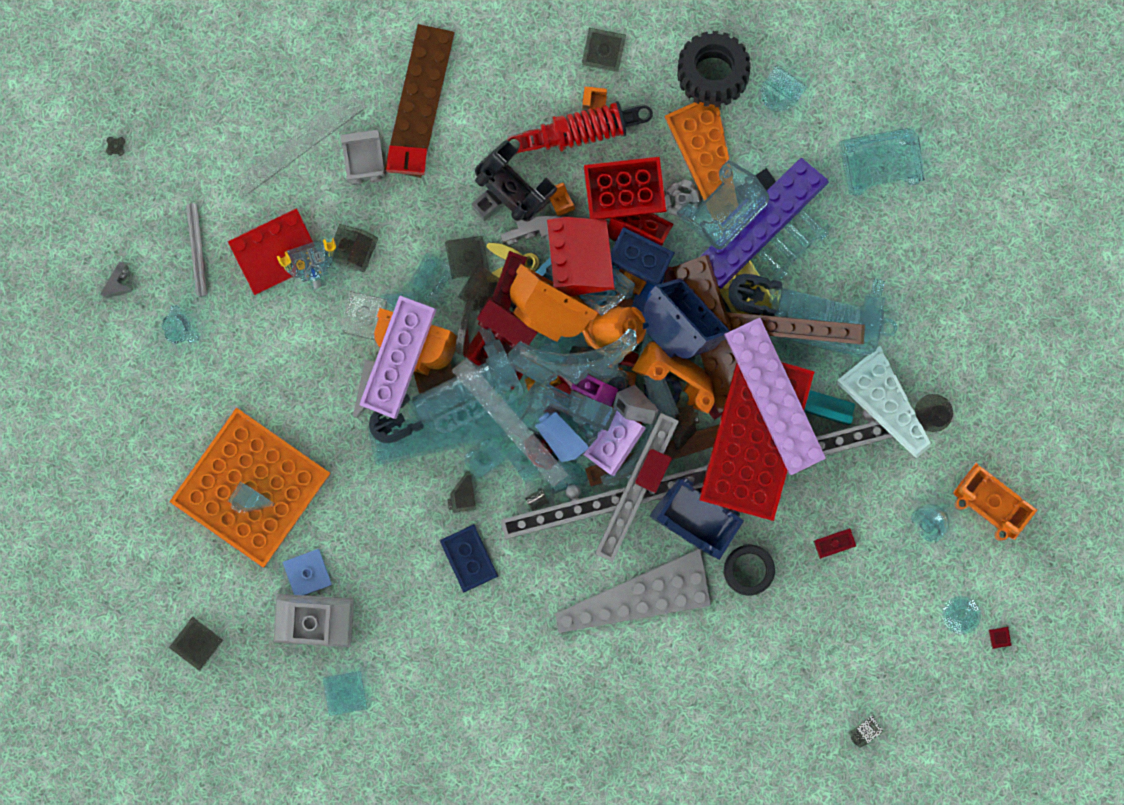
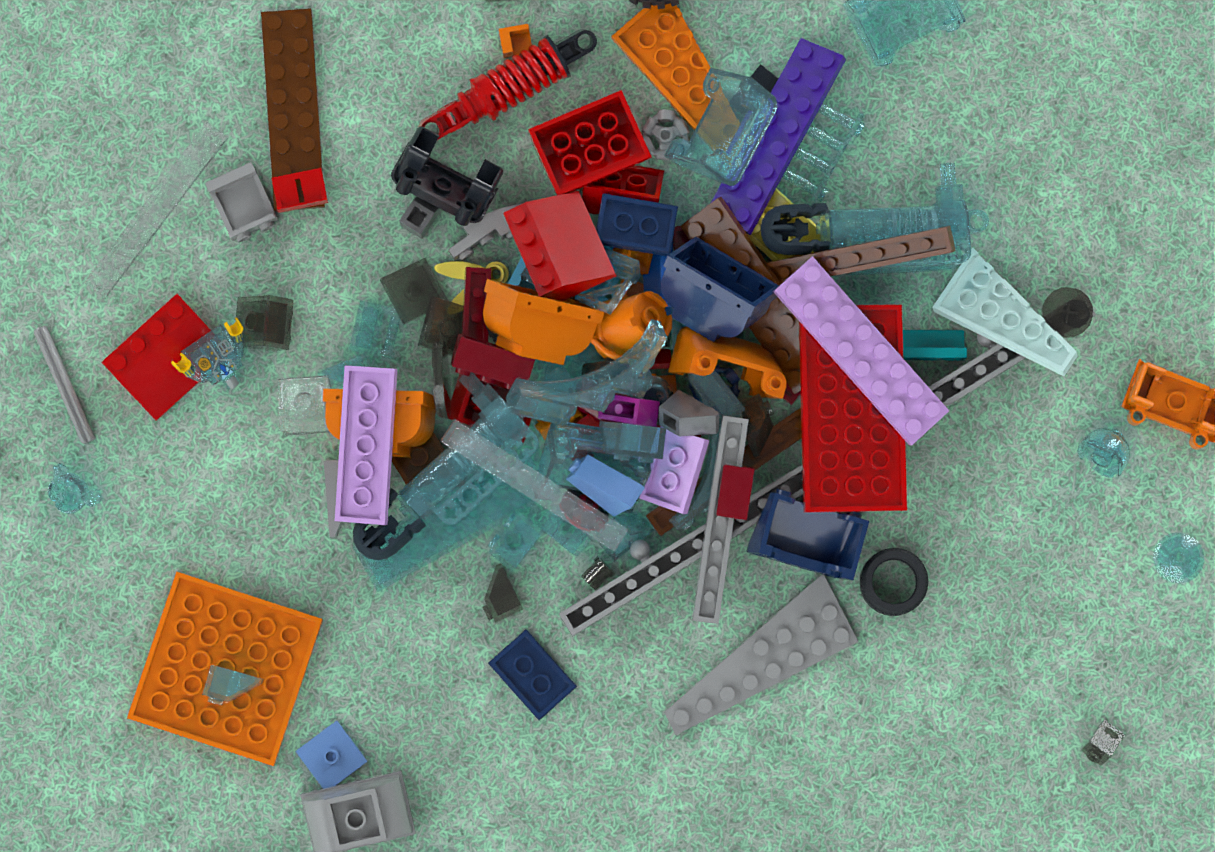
camera: 20 degrees left, 0 degrees up
orange bracket [550,182,575,217] -> none
dark red plate [813,528,856,559] -> none

